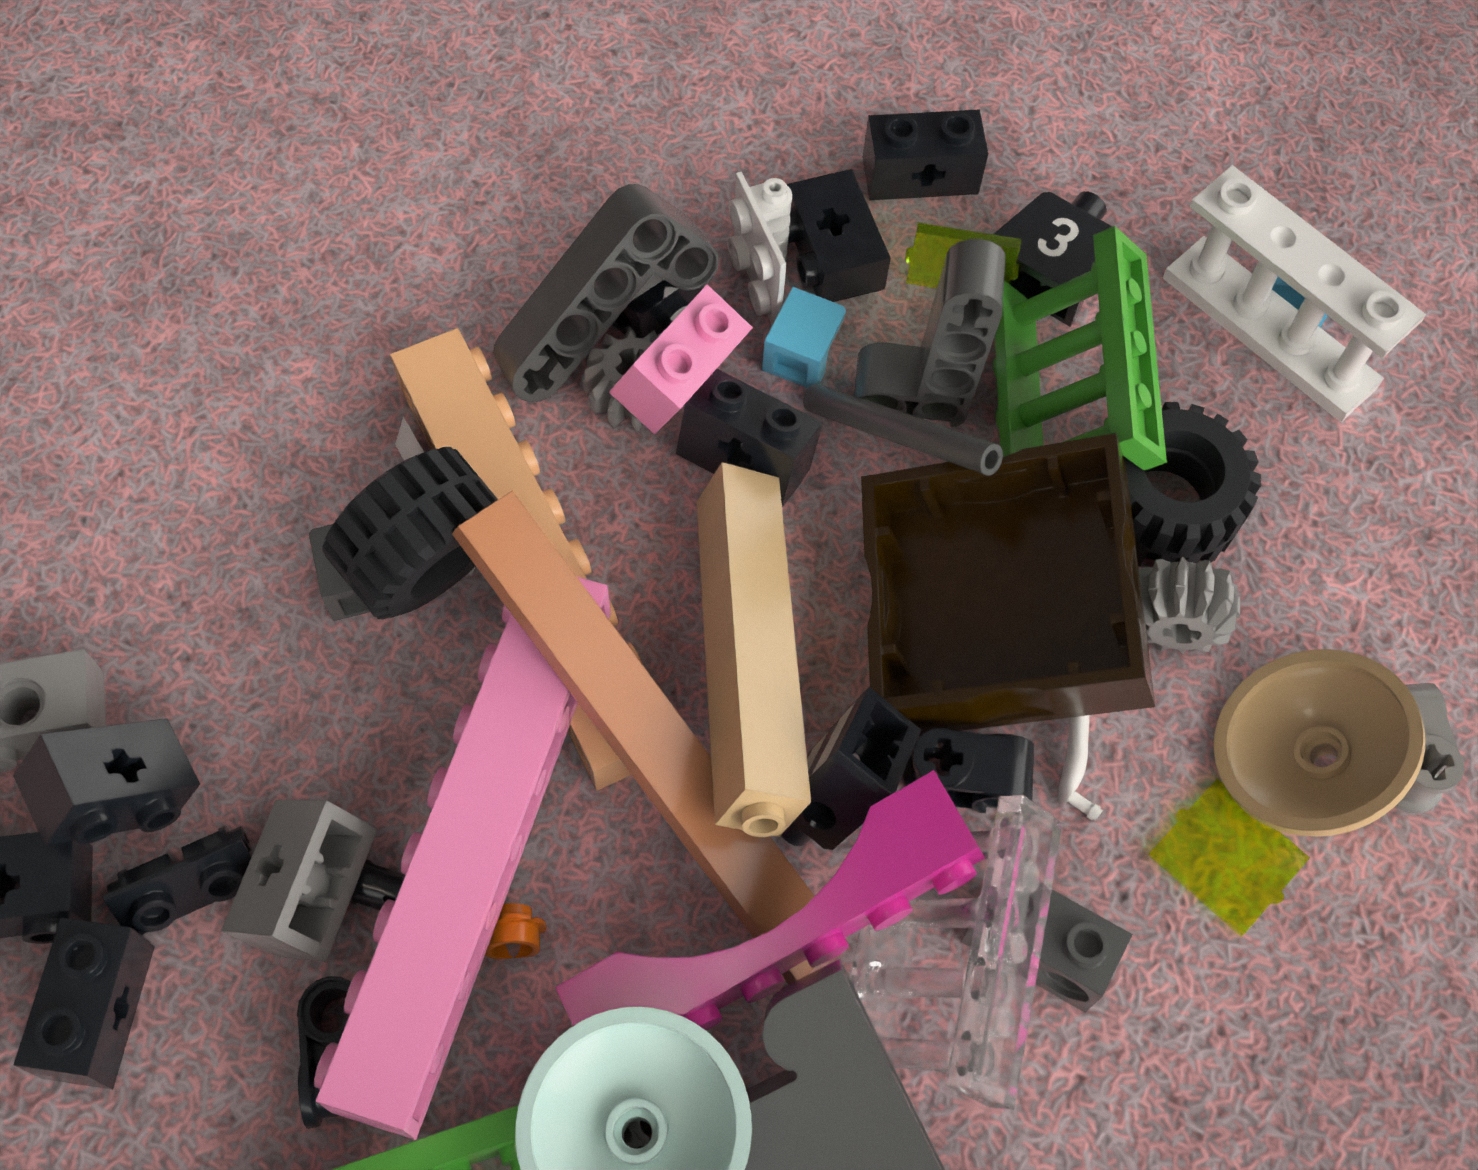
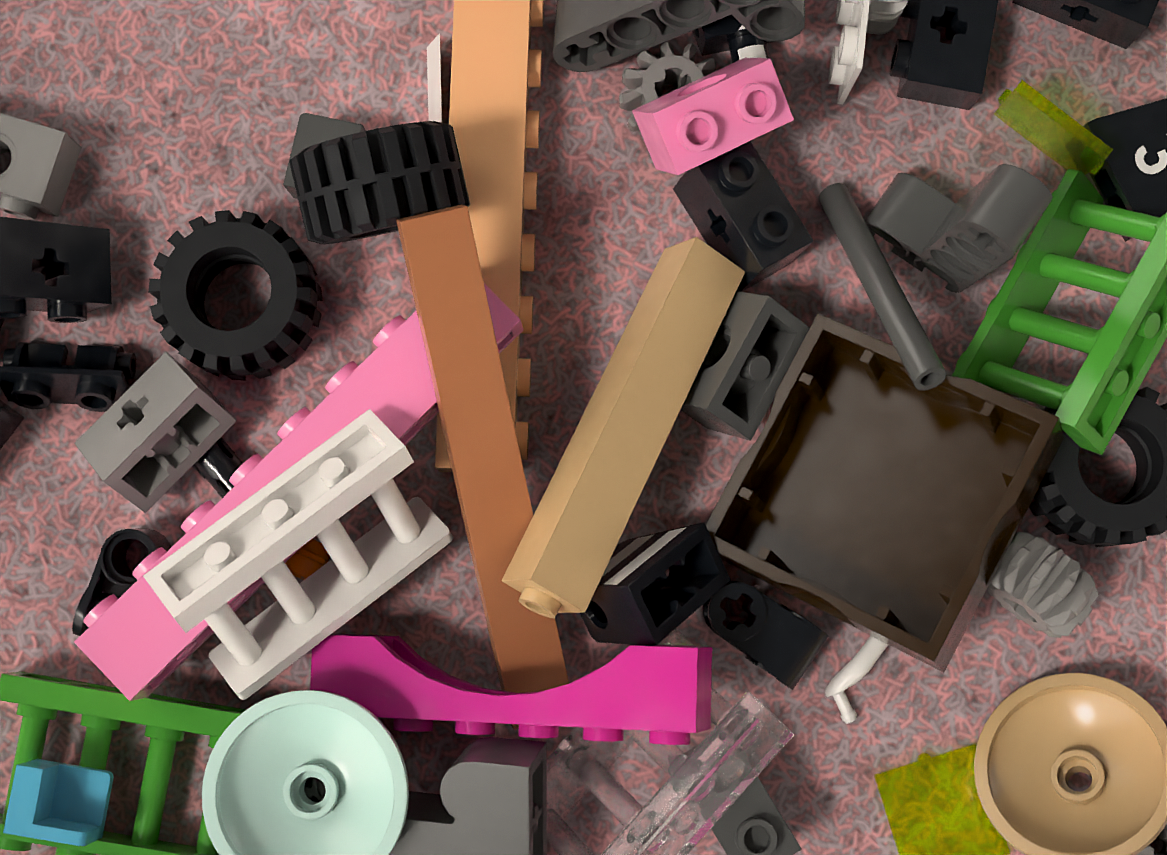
camera: 30 degrees right, 20 degrees up
medium azure panel [762,287,846,388] -> none
none -> white fence [143,409,453,700]
none -> black tyre [148,210,323,381]
none -> dark grey brick [681,291,810,441]

